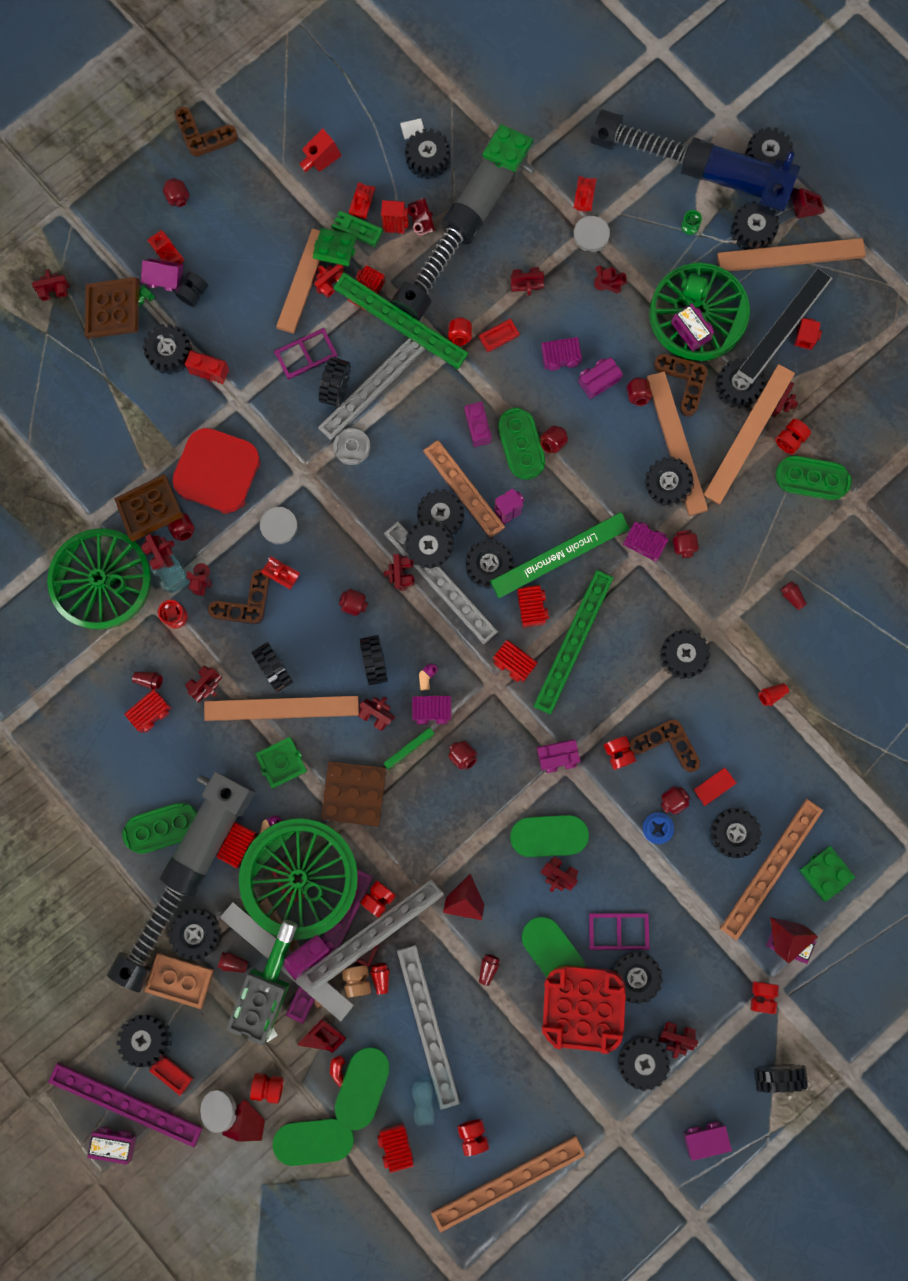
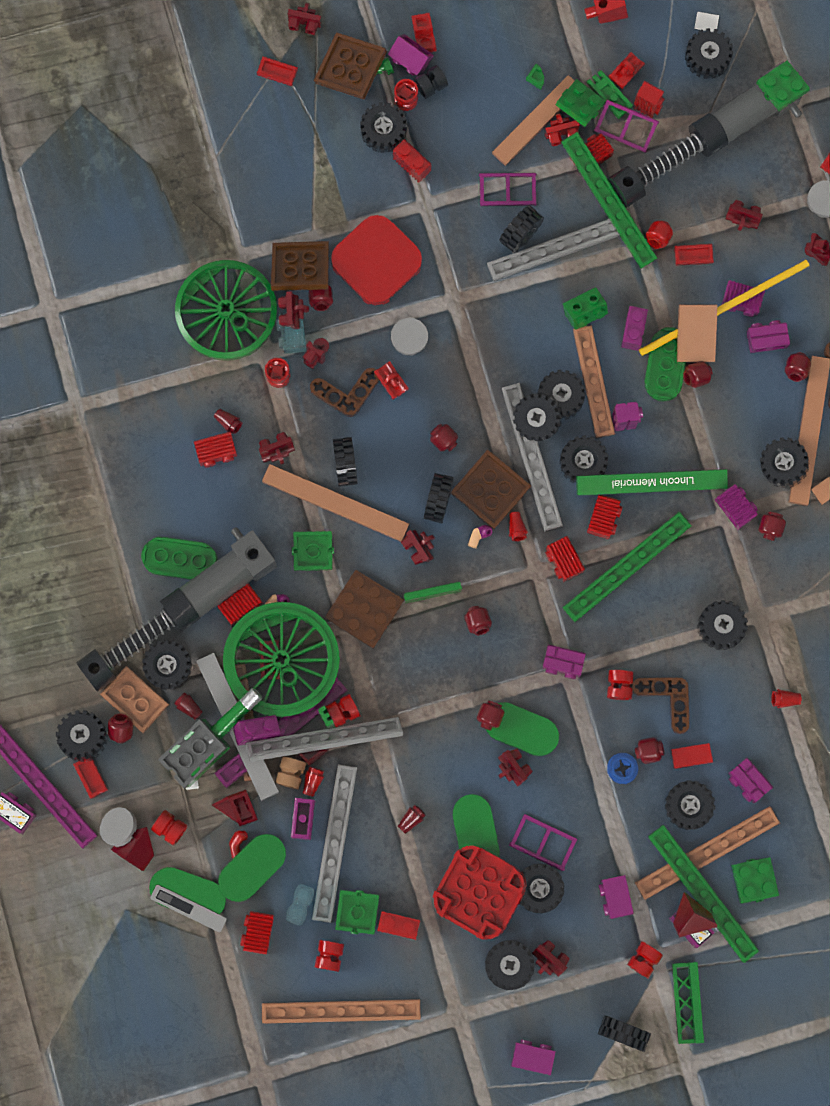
camera: 20 degrees right, 0 degrees up
light grey tile [333,428,371,465] -> none
dark red hips [383,554,415,591] -> none
dark red hips [407,198,436,237] -> none
magenta brick [412,696,452,725] -> none
dark red slope [443,874,485,920] -> none
none -> dark red head [108,713,133,744]
none -> light grey sticker [150,885,227,932]
none -> red tile [257,56,298,86]
none -> magenta brick [291,798,315,840]
none -> green tile [318,706,335,729]
none -> green plate [335,890,379,935]
none -> red brick [377,911,420,940]
none -> red wheel [394,79,418,111]
none -> reddish brown plate [451,450,531,530]
none -> dark red head [477,700,505,731]
none -> red cone [509,512,528,541]
none -> green tile [526,64,544,90]
none -> green brick [563,287,608,330]
none -> magenta window [594,100,659,152]
none -> magenta brick [598,875,634,919]
none -> yellow piece [639,260,810,356]
none -> green tile [647,825,759,963]
none -> green fence [672,962,704,1044]
none -> nougat tile [677,304,718,362]
none -> magenta brick [728,757,773,803]

